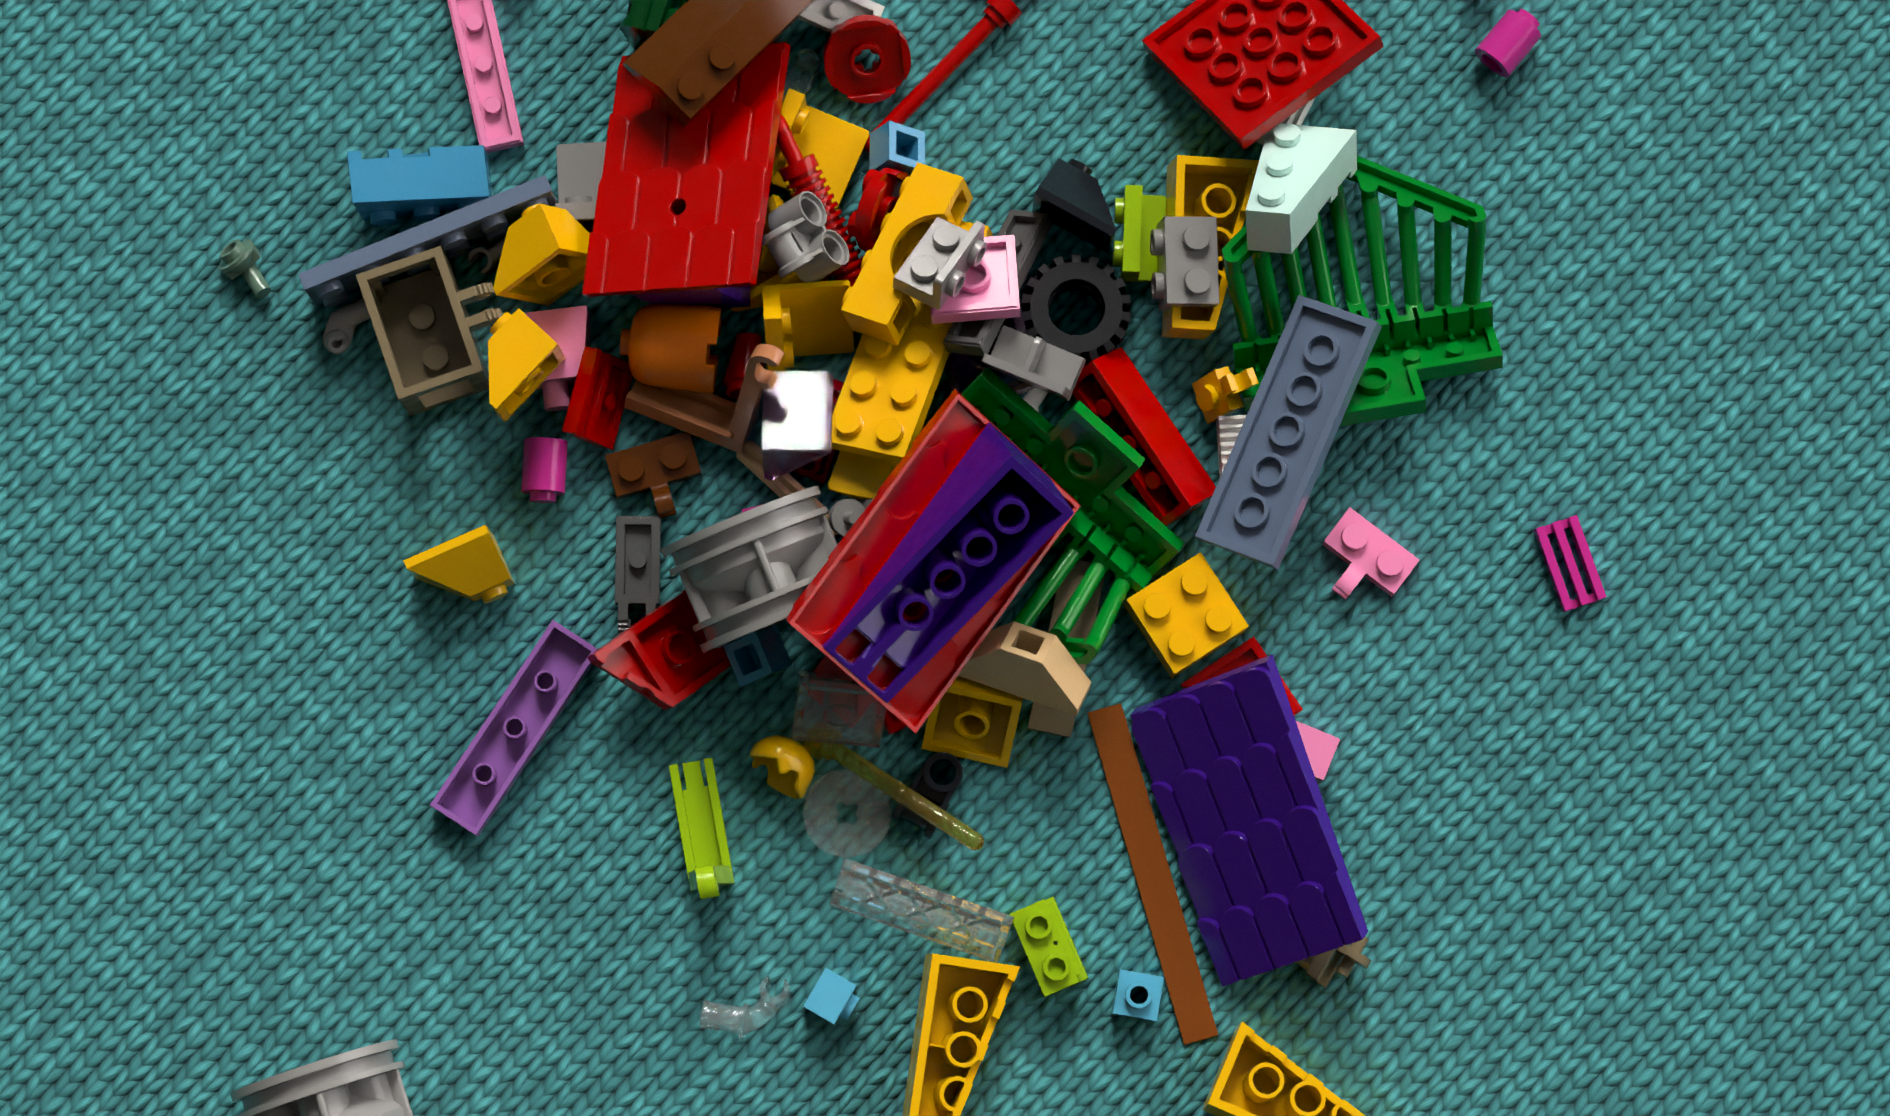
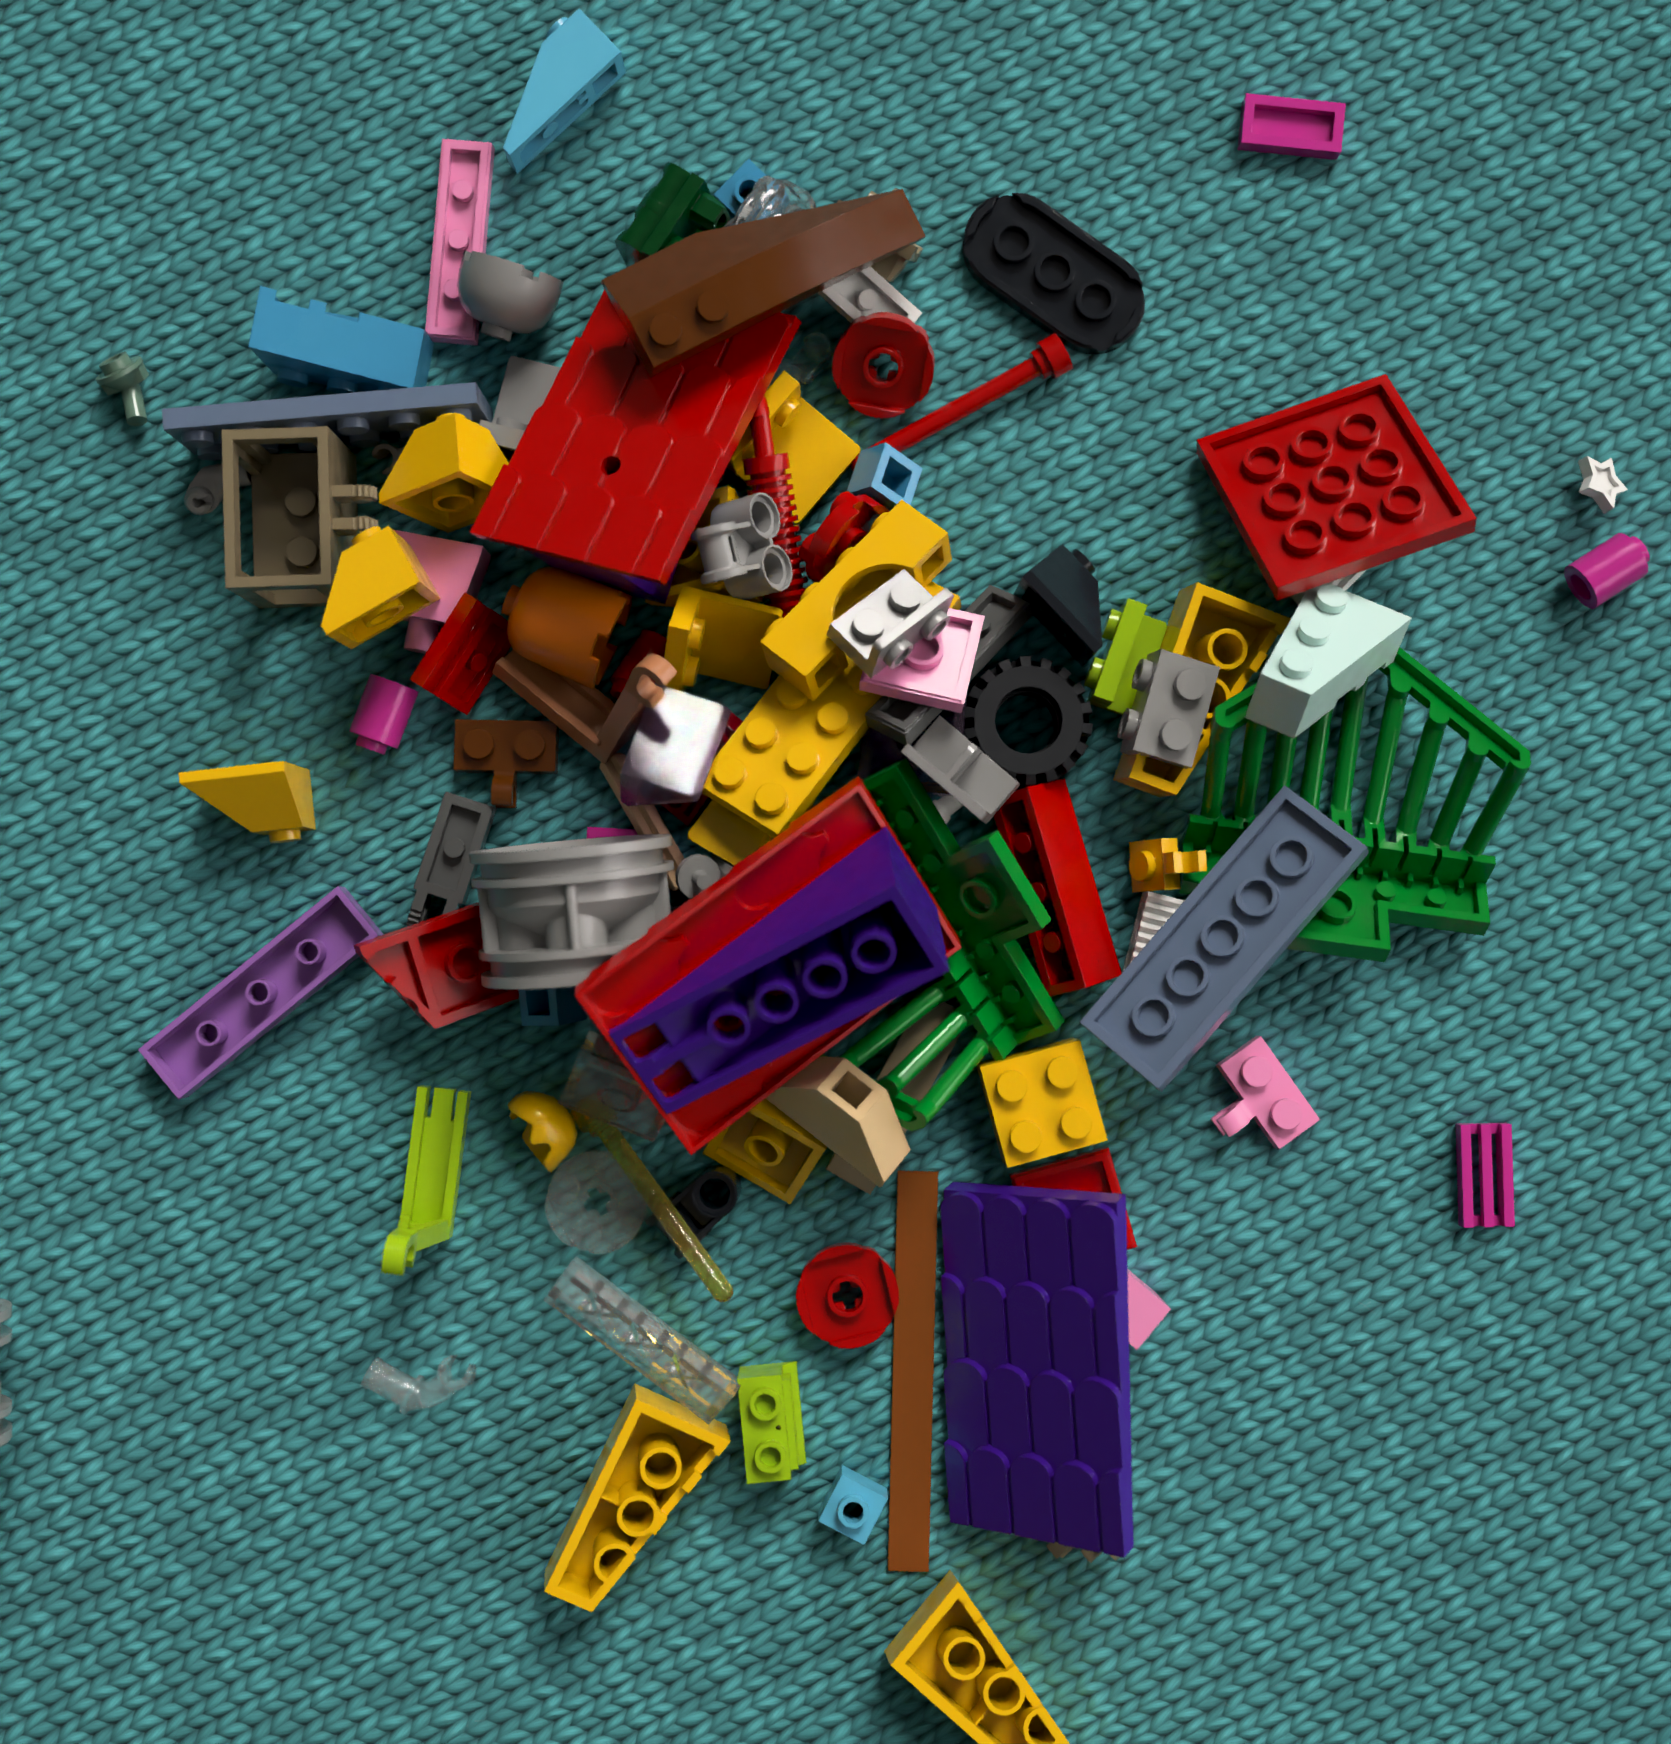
camera: 20 degrees right, 5 degrees up
medium azure plate [803,968,860,1024] -> none
none -> light grey cylinder [457,250,563,342]
none -> red plate [796,1242,899,1349]

